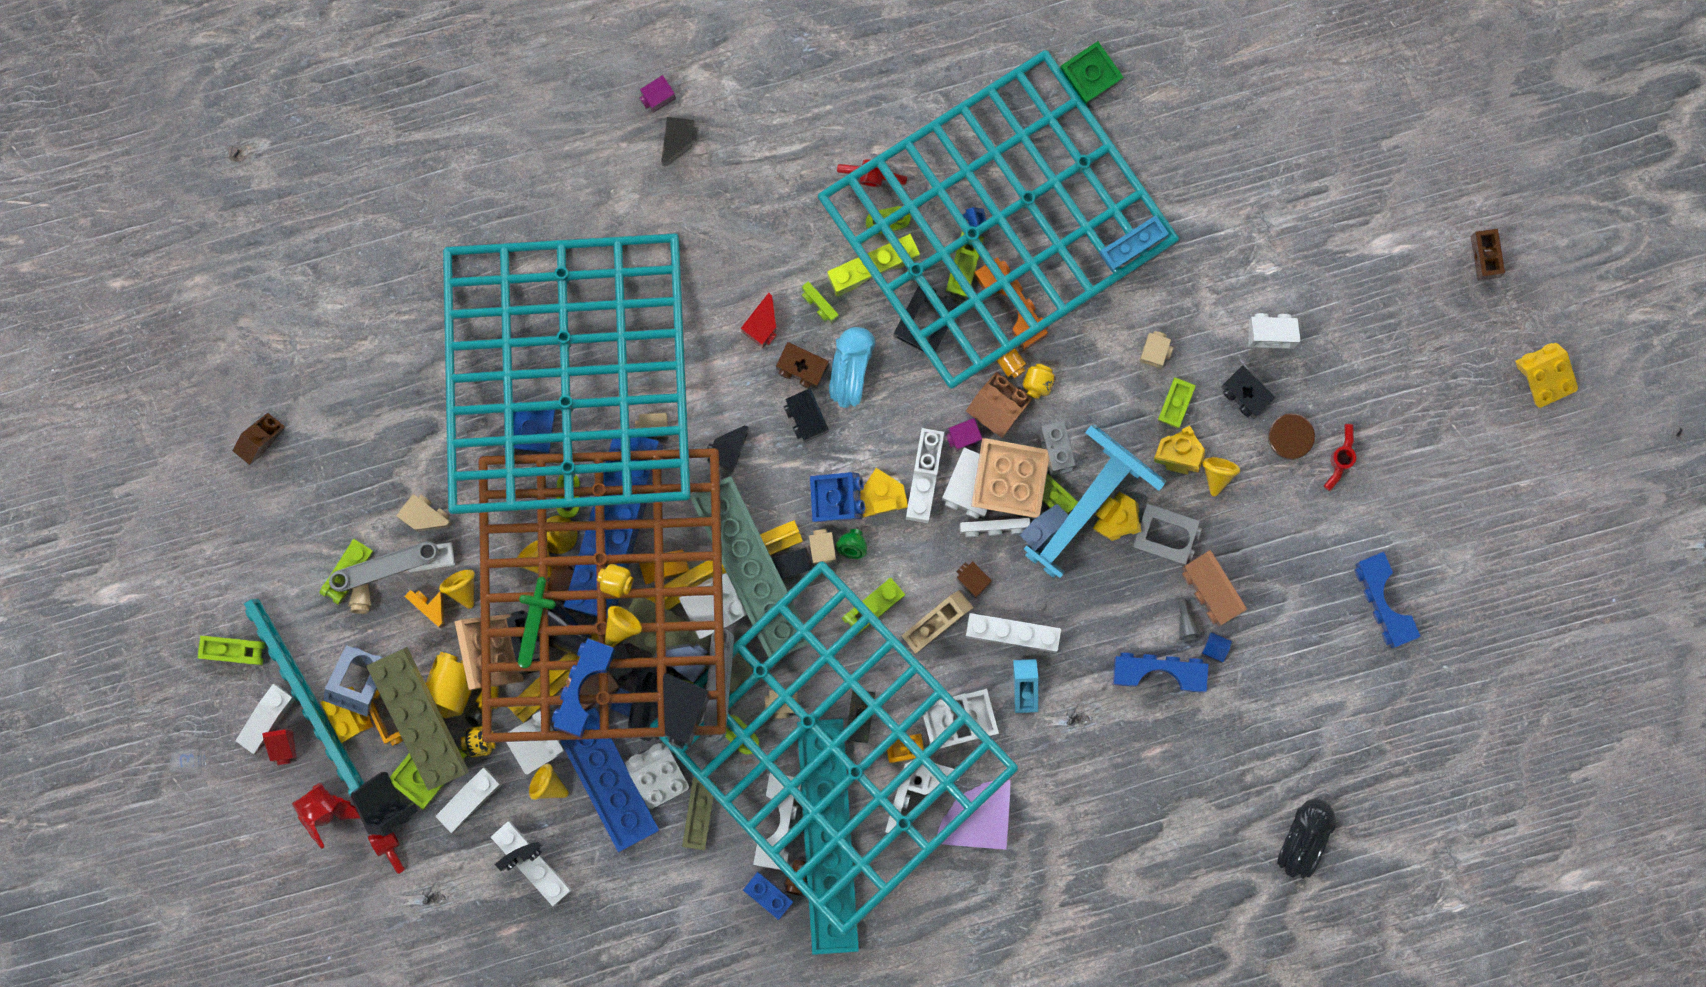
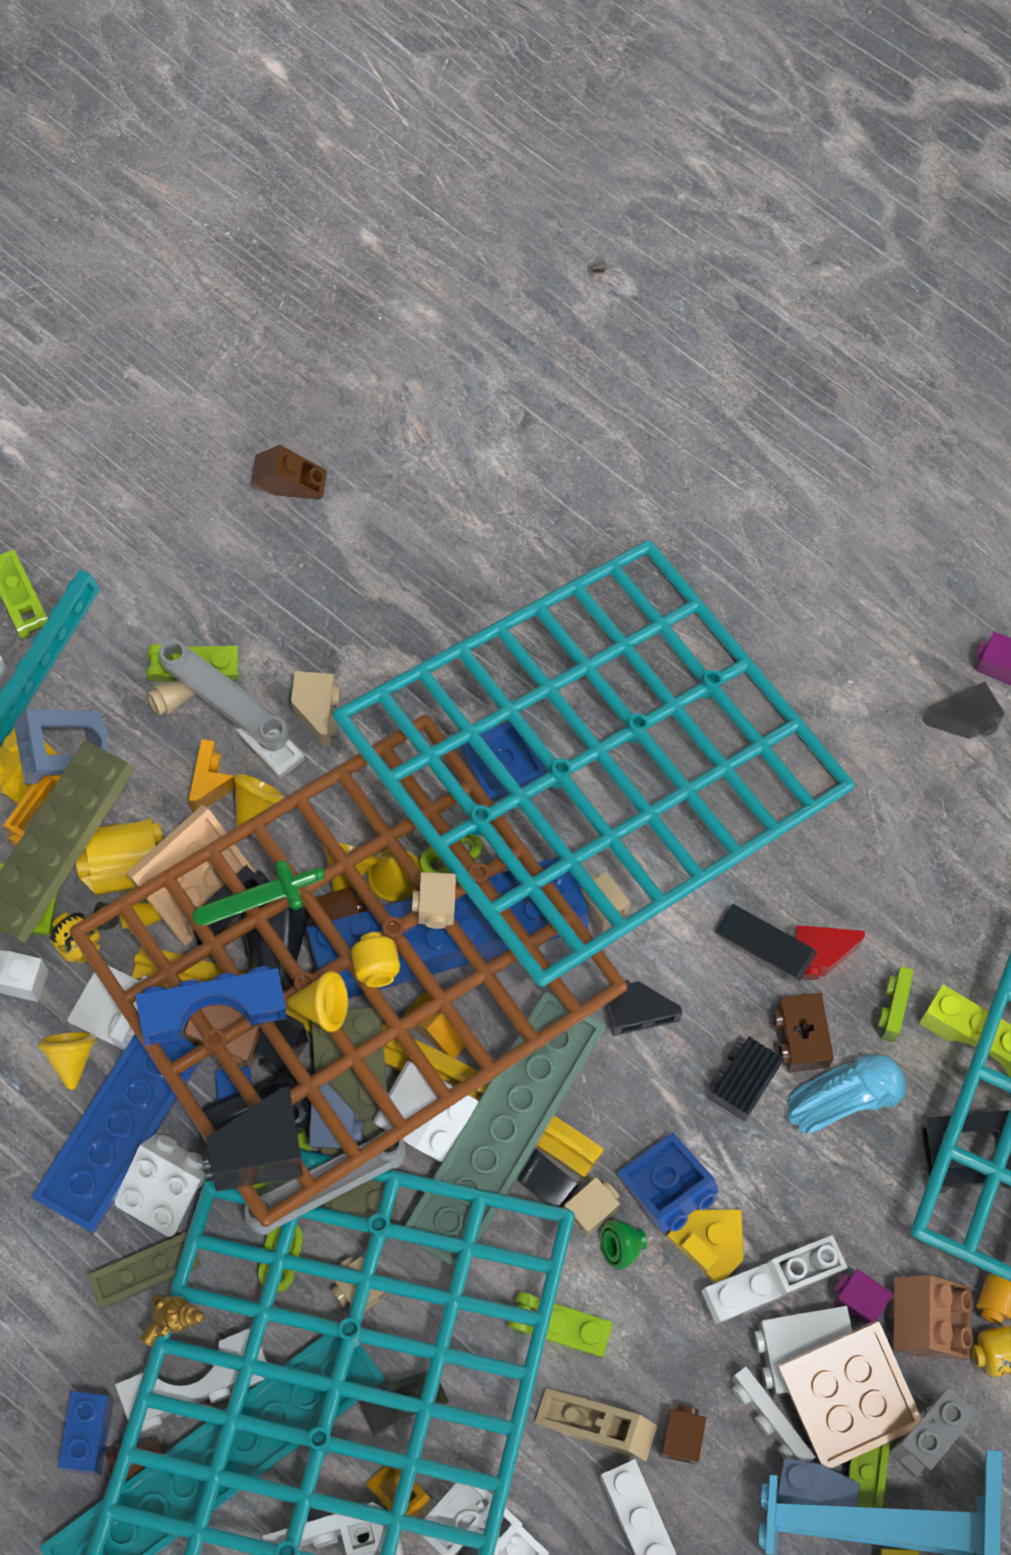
camera: 55 degrees right, 15 degrees down
none -> pearl gold piece [139,1294,205,1347]
none -> tan brick [412,872,456,929]
none -> black tile [715,904,818,981]

